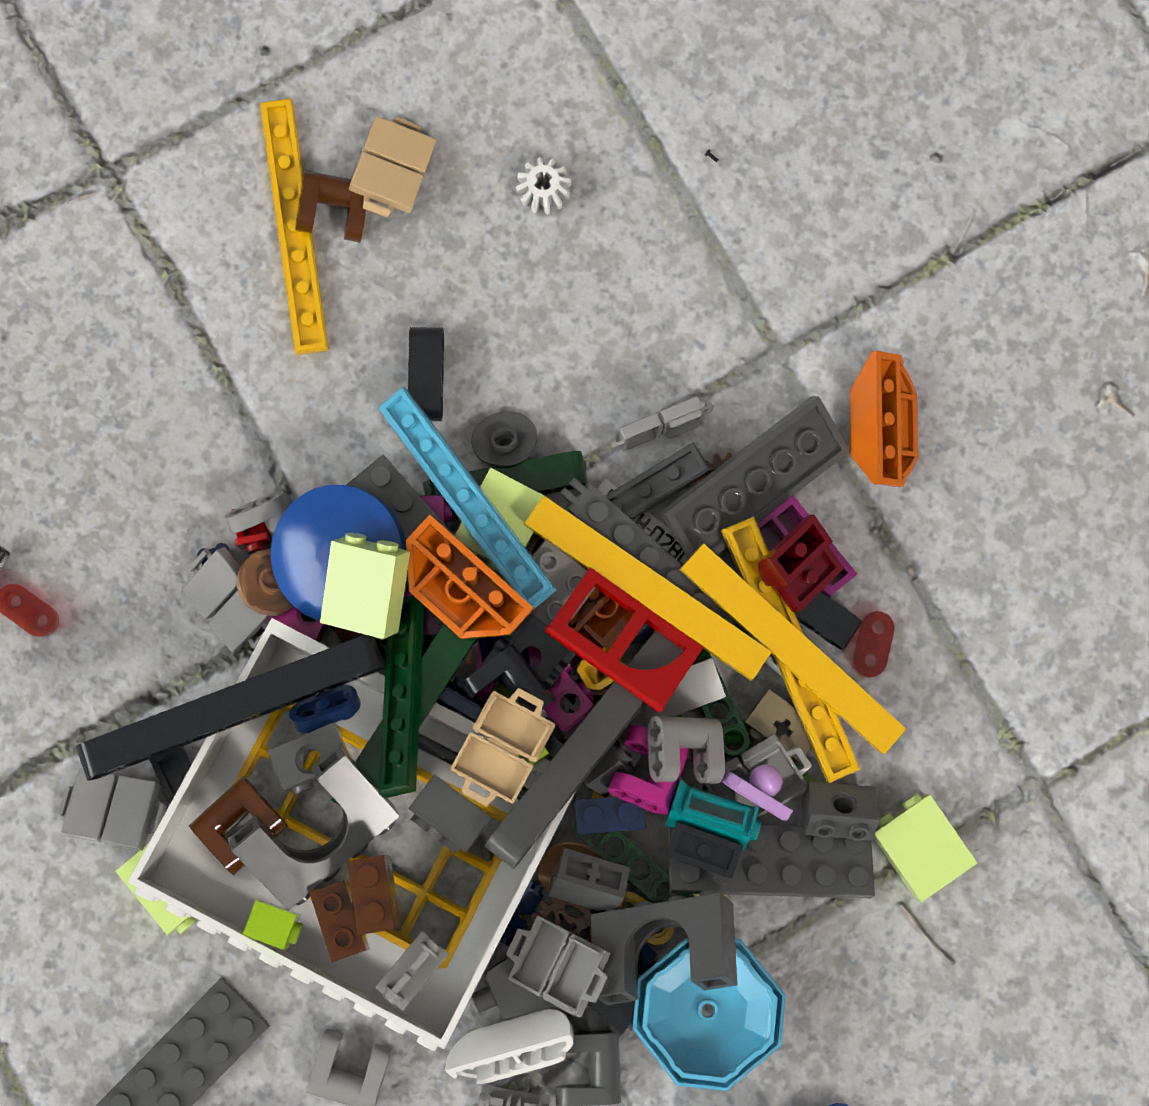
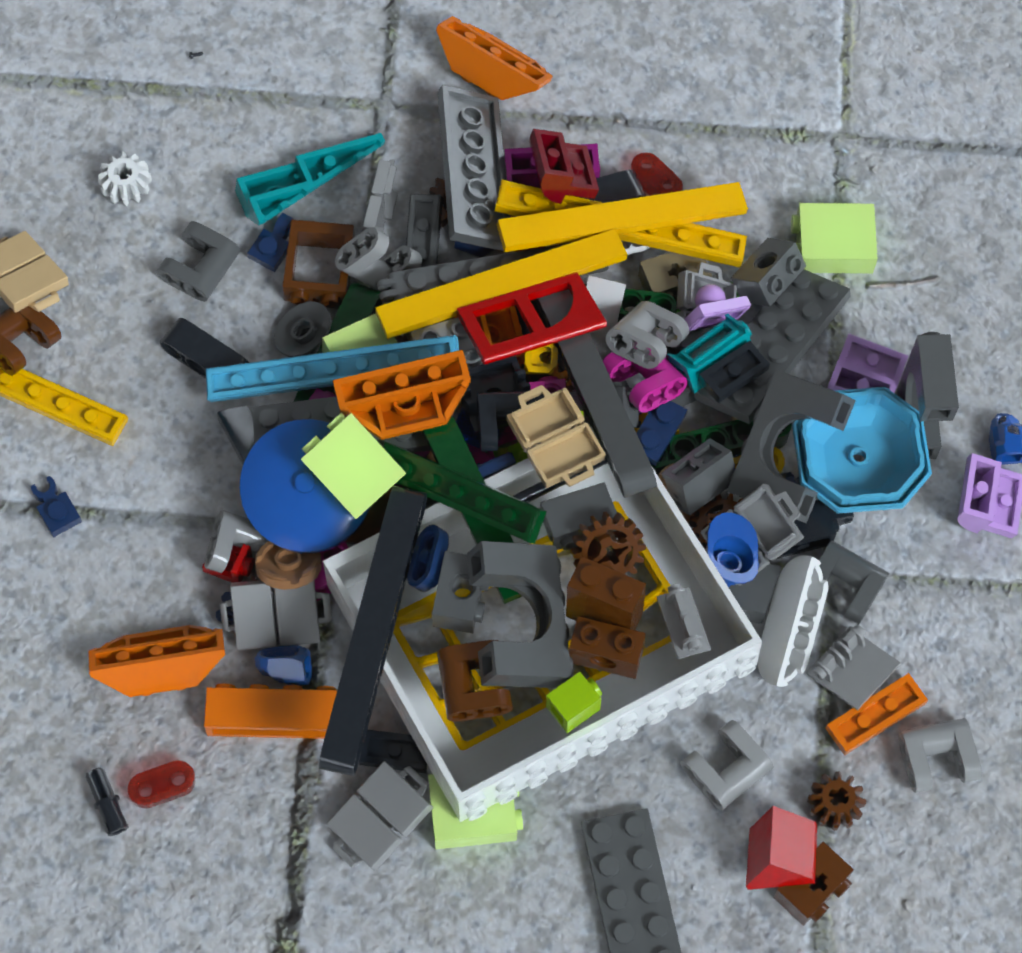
camera: 60 degrees left, 15 degrees down
none -> dark blue plate [31,476,82,538]
none -> orange wedge [88,625,225,697]
none -> dark grey connector [156,221,240,302]
none -> orange brick [204,683,337,739]
none -> black slope [217,405,255,465]
none -> teal wedge [235,133,385,226]
none -> dark blue plate [247,213,294,272]
none -> blue rock [255,645,312,686]
none -> reddish brown window [283,220,355,308]
none -> light grey connector [335,227,422,292]
none -> reddish brown gear [570,511,646,574]
none -> blue piece [707,513,759,587]
none -> lavender brick [827,334,909,393]
none -> dark grey arch [897,332,959,459]

